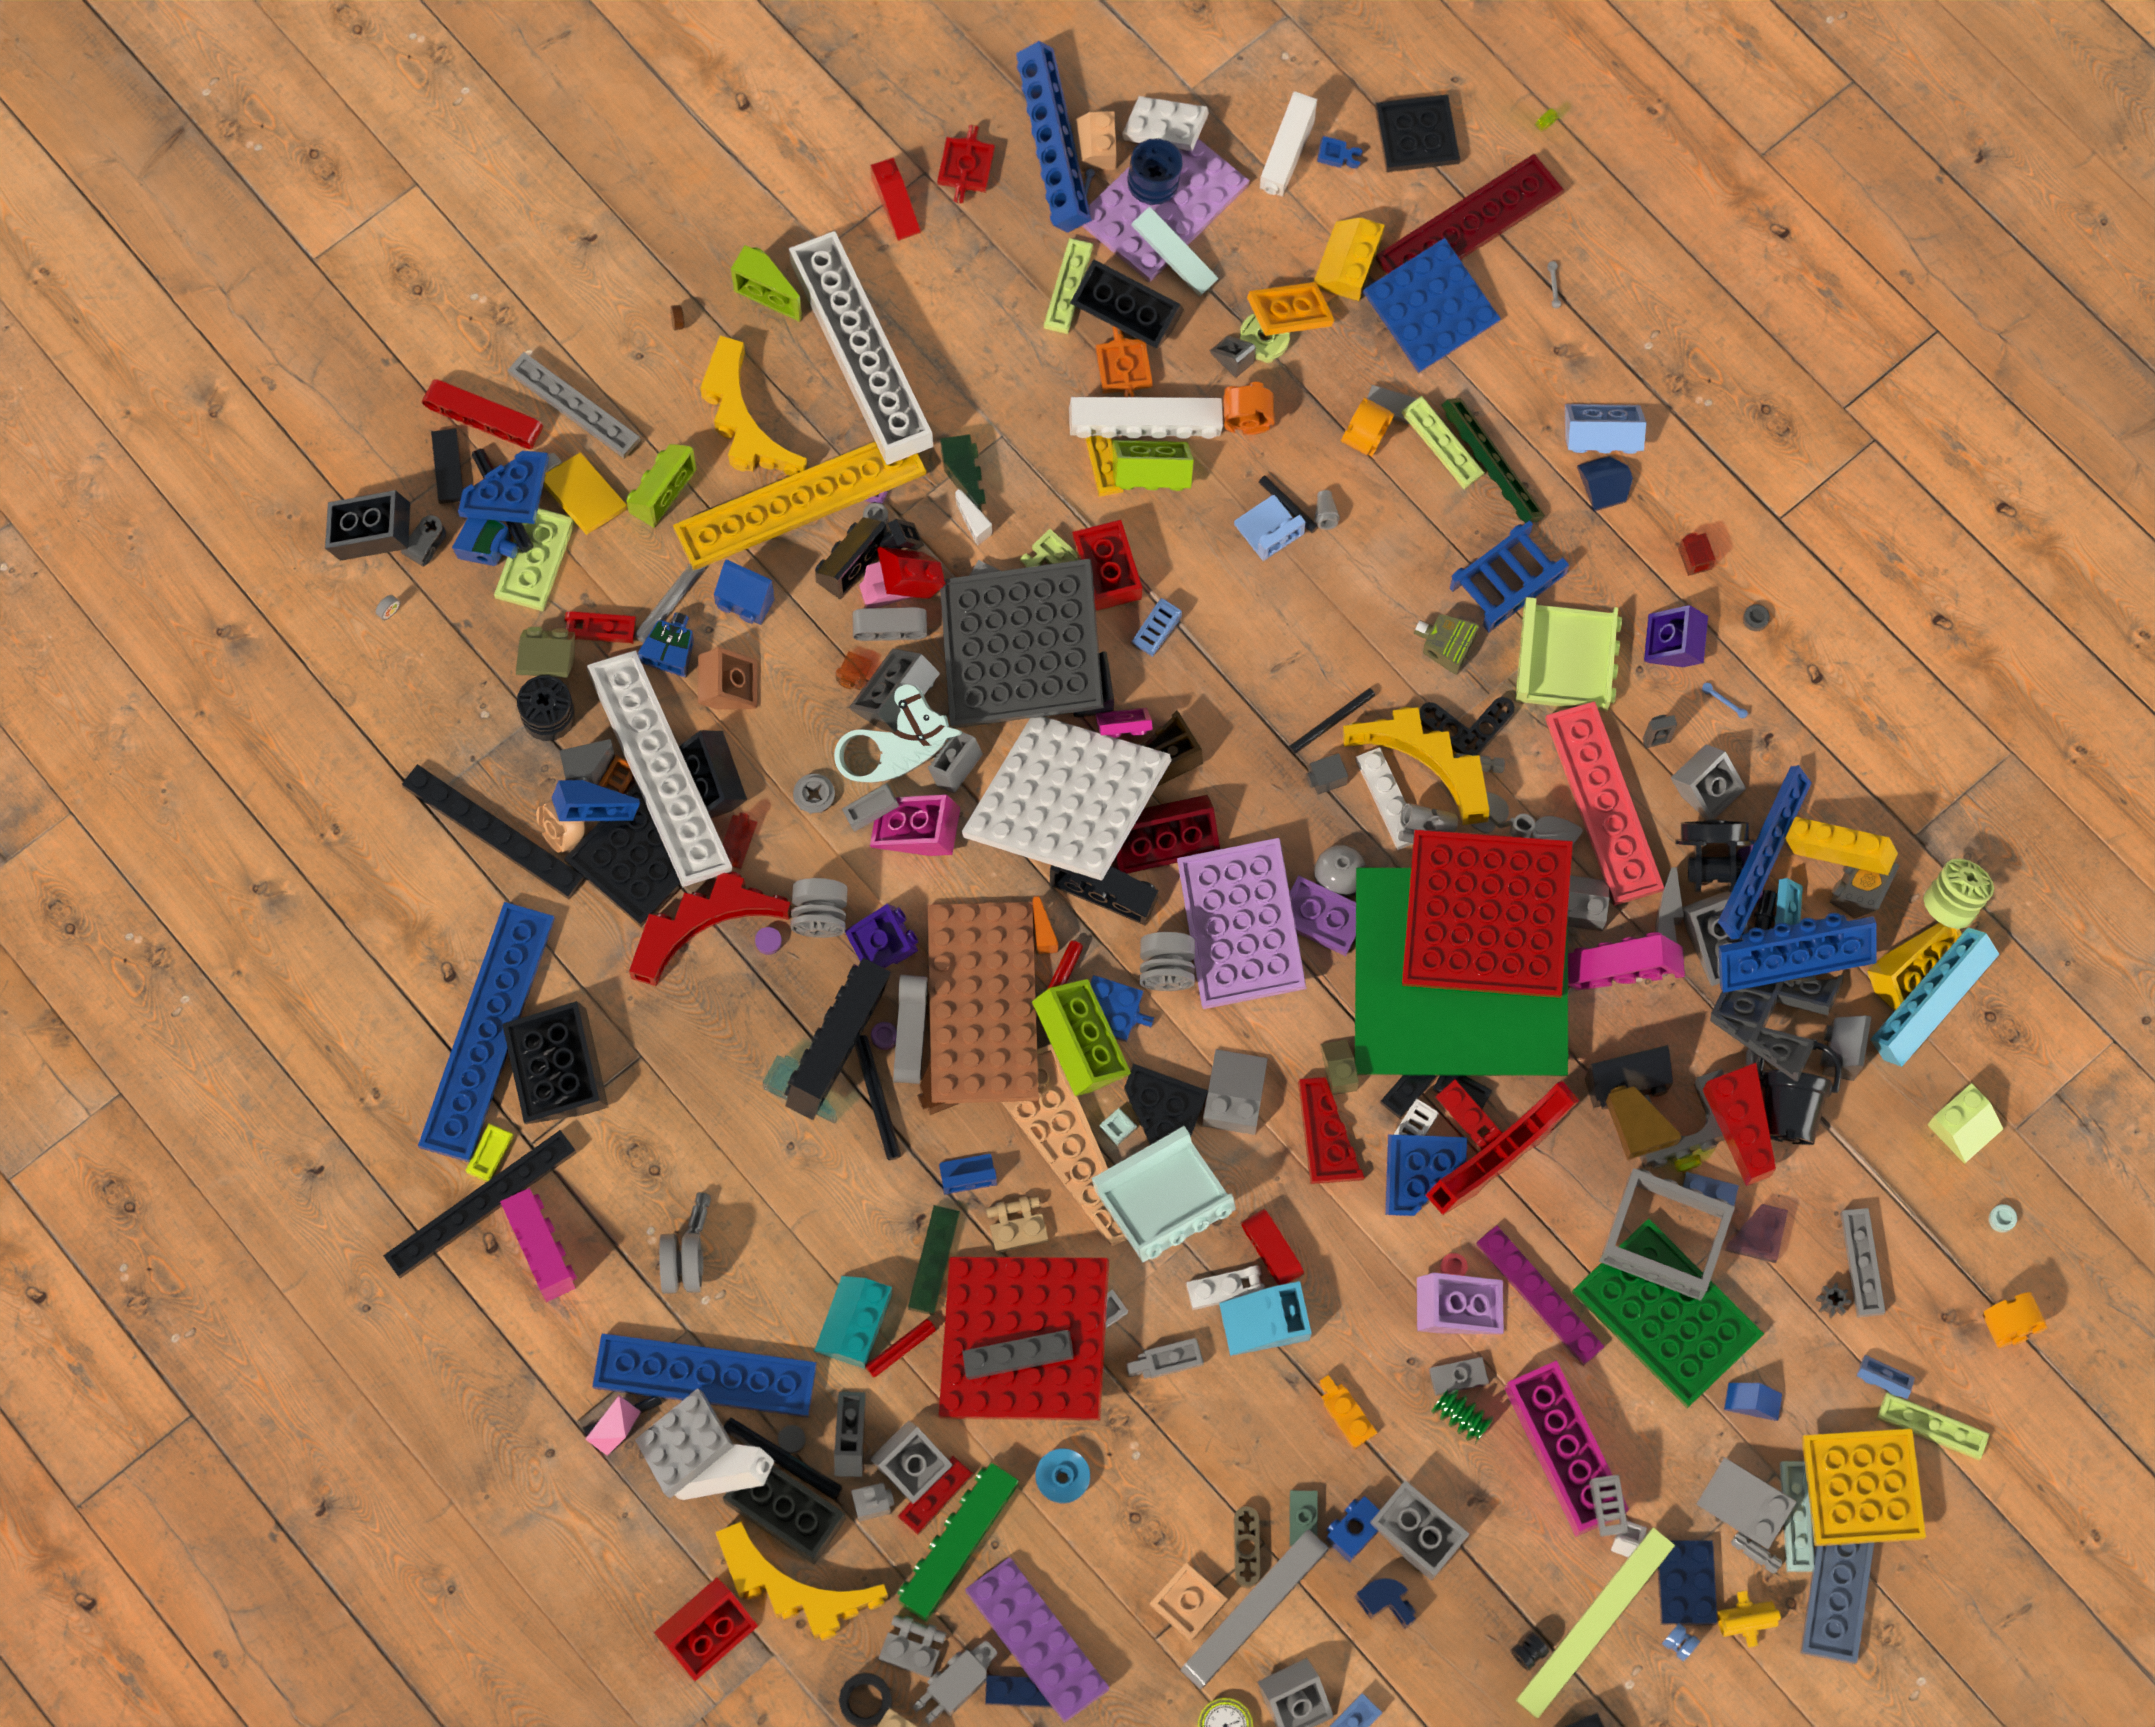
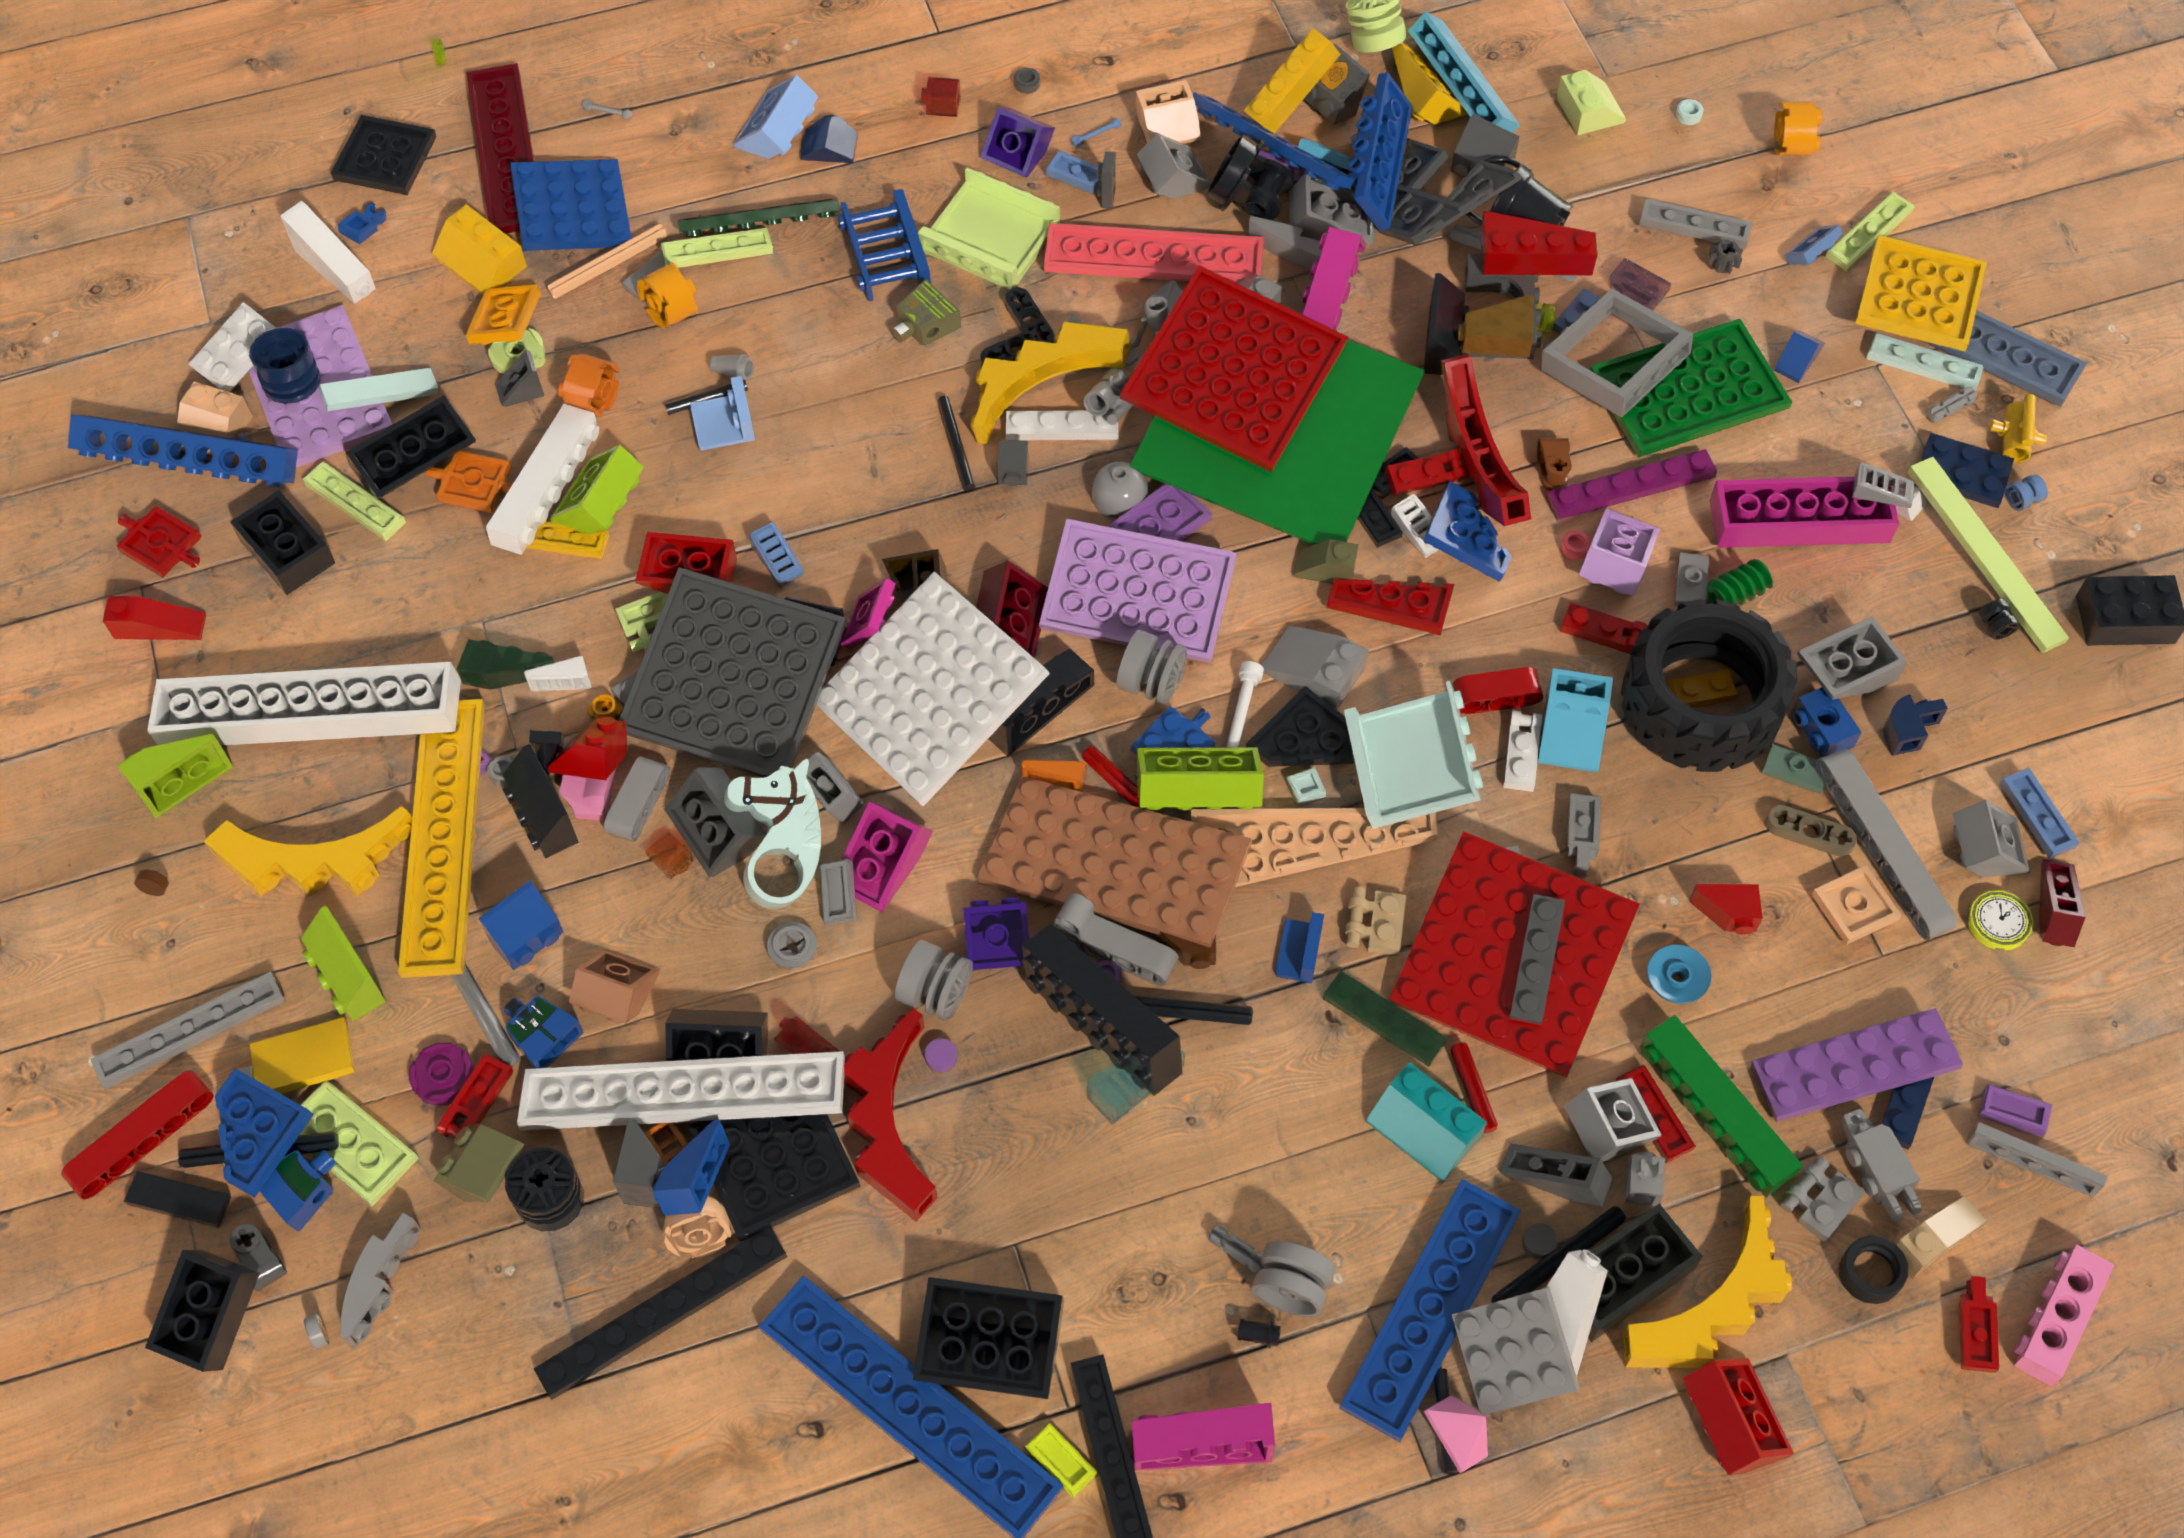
camera: 65 degrees left, 10 degrees down
light grey slope [1697,1457,1796,1549] -> none
none -> black brick [230,490,335,595]
none -> light grey slope [340,1213,421,1349]
none -> magenta tile [409,1043,474,1106]
none -> light nougat axle [547,224,667,299]
none -> light orange plate [587,694,623,718]
none -> medium blue plate [1046,151,1102,194]
none -> light nougat slope [1136,80,1201,144]
none -> white piece [1226,661,1264,747]
none -> black pin [1237,1318,1281,1349]
none -> dark orange piece [1537,438,1572,491]
none -> red plate [1560,602,1648,654]
none -> black tyre [1621,599,1797,772]
none -> red slope [1690,884,1763,935]

